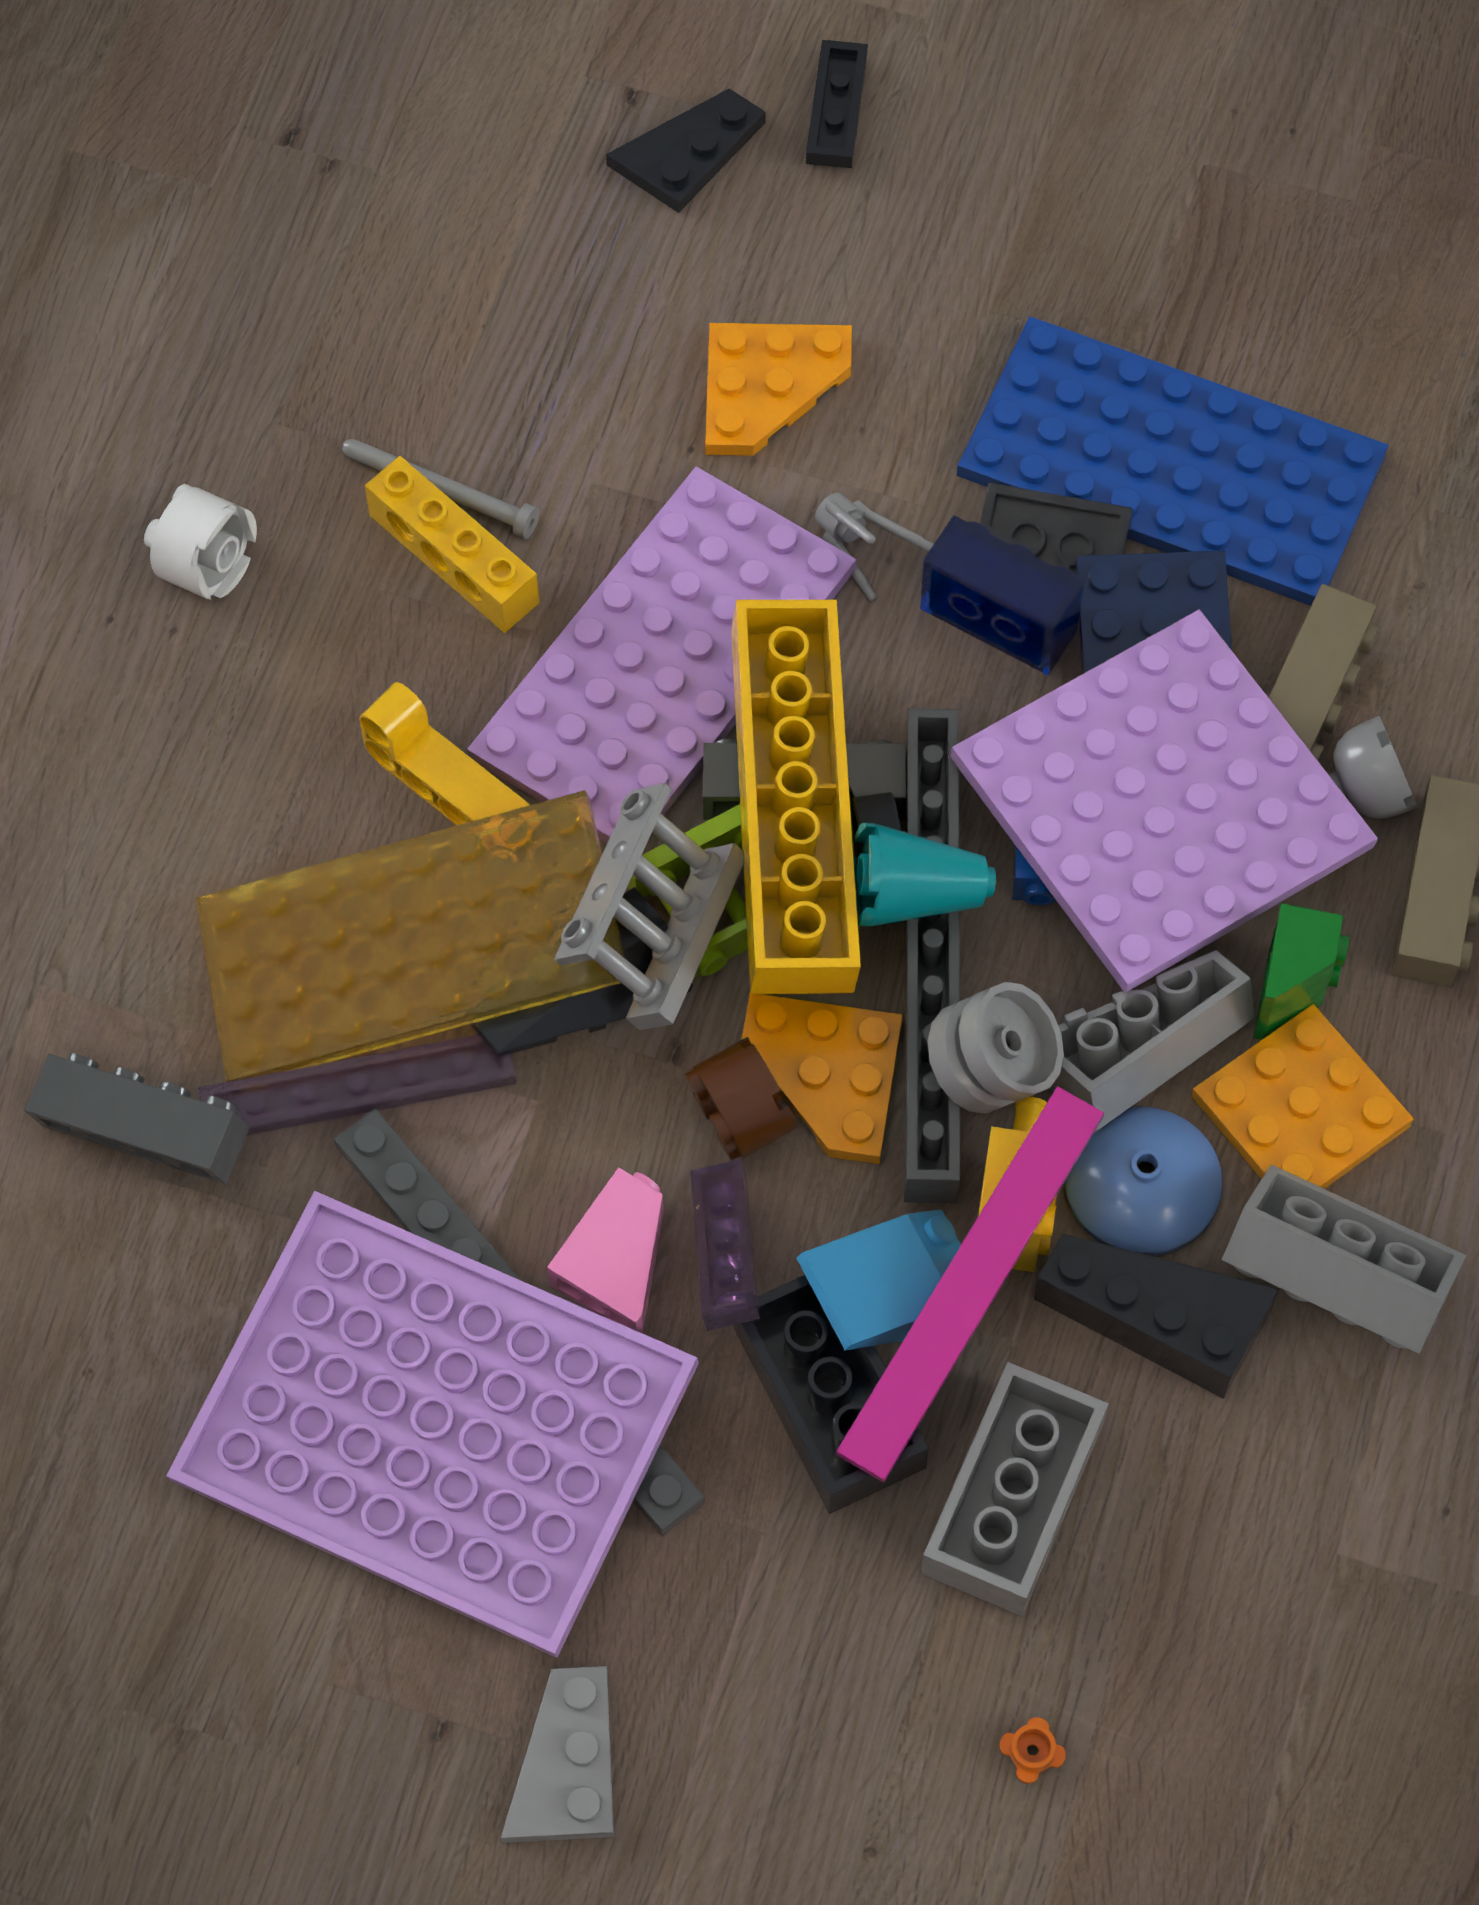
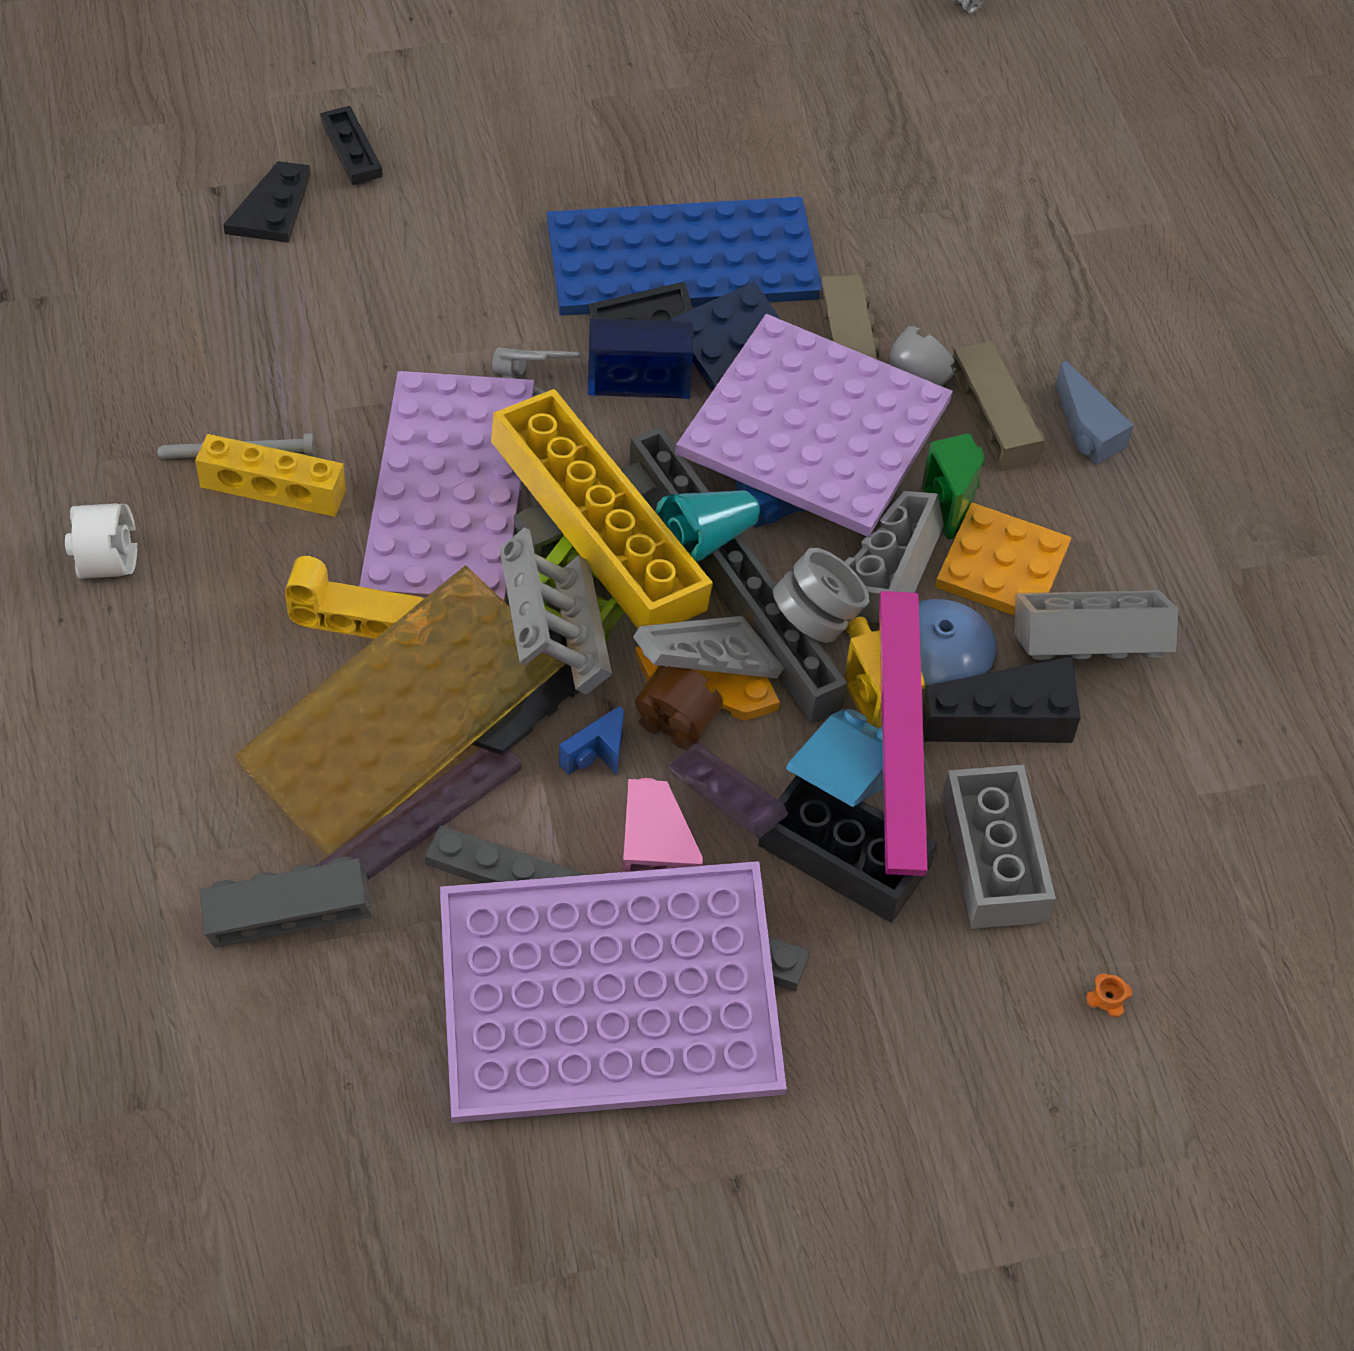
camera: 35 degrees left, 10 degrees down
light grey wing [501,1666,614,1843] -> none
light orange plate [705,323,852,456] -> none
none -> blue slope [559,706,624,775]
none -> light grey wing [633,616,784,679]

